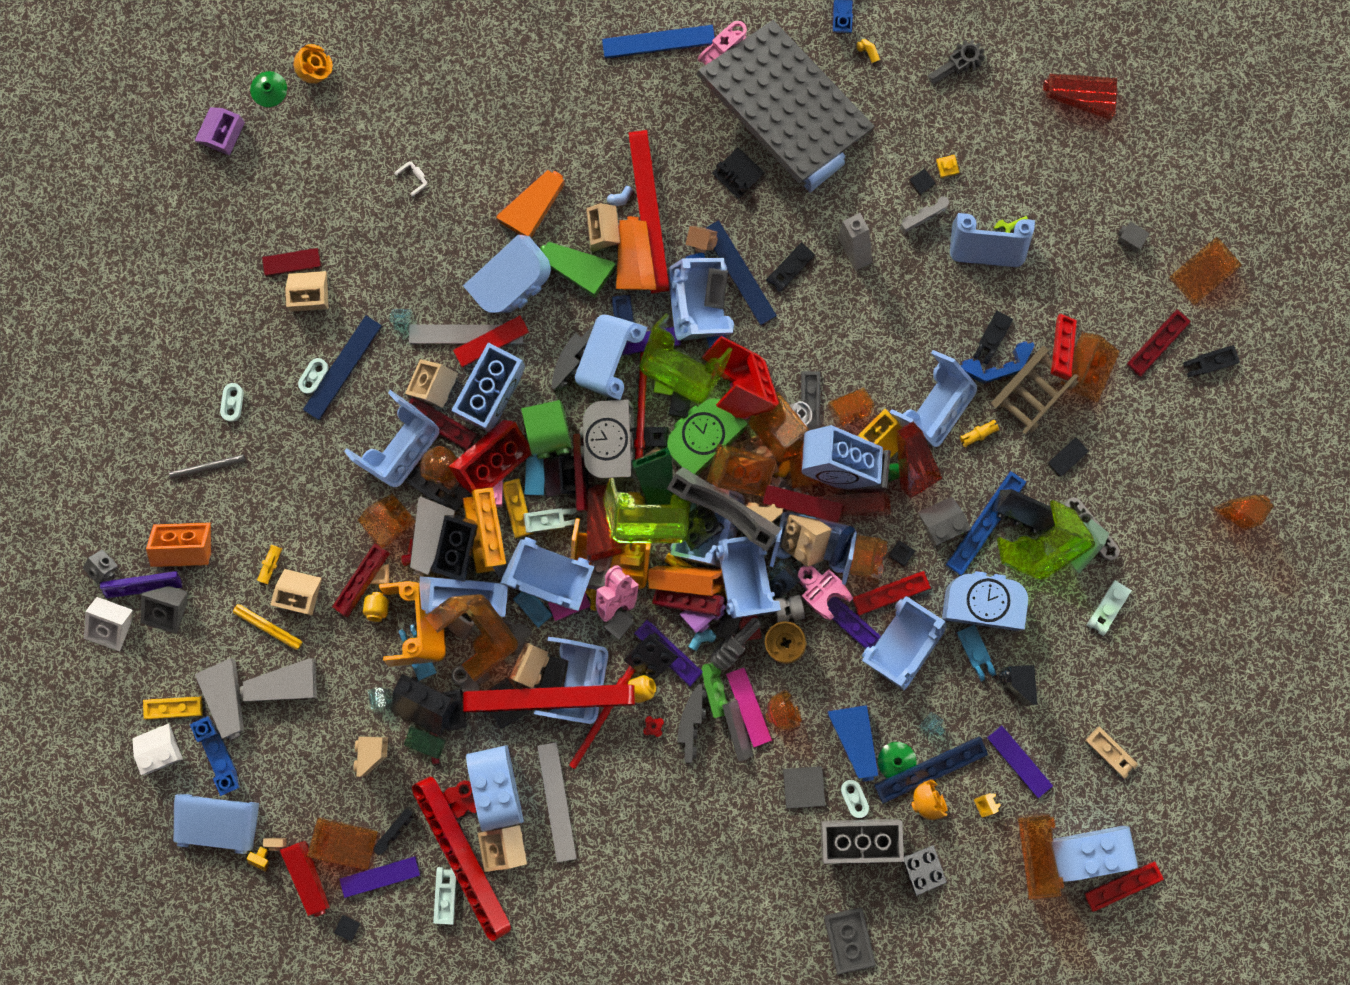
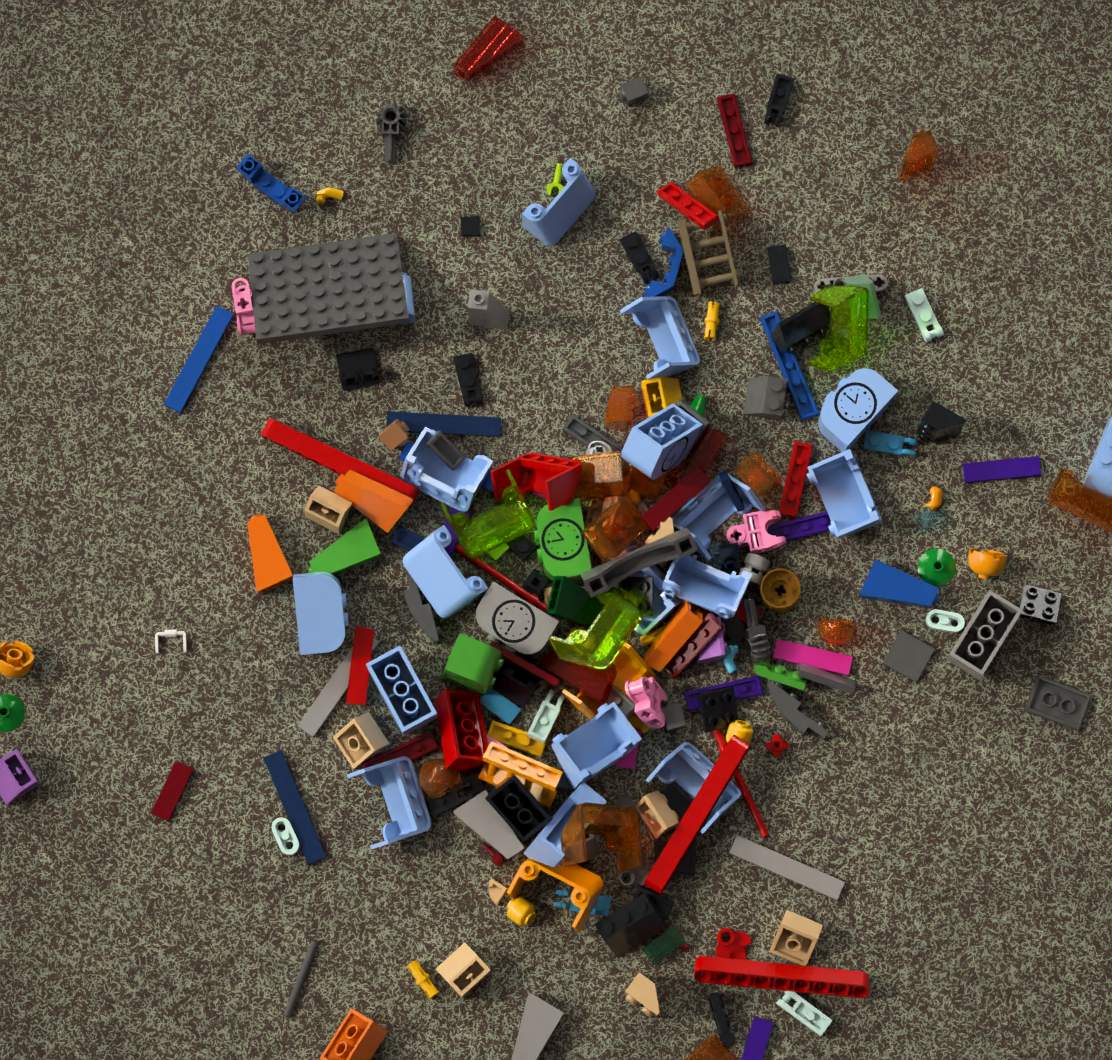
camera: 60 degrees left, 5 degrees down
light aqua plate [220,383,244,422] -> none
yellow axle [233,604,302,650] -> none
tan slope [285,271,329,312] -> none
dark red tile [332,543,390,618] -> none
clear orange slope [357,493,416,549] -> none
clear light blue tile [368,687,392,709] -> none
clear light blue tile [390,309,412,330] -> none
light blue brick [466,745,524,832] -> none
dark azure tile [513,591,553,628] -> none
light blue arm [607,186,634,206] -> none
yellow tile [621,544,644,566] -> none
tan slope [780,514,832,567] -> none
dark blue tile [874,736,988,804] -> none
black tile [888,540,915,567] -> none
clear red slope [897,421,943,499] -> none
light grey plate [900,197,949,234] -> none
yellow tile [936,155,959,178] -> none
yellow tile [974,793,1000,817] -> none
tan plate [1085,727,1138,779] -> none
clear orange slope [1169,237,1242,305] -> none
none -> light orange arm [923,486,943,514]

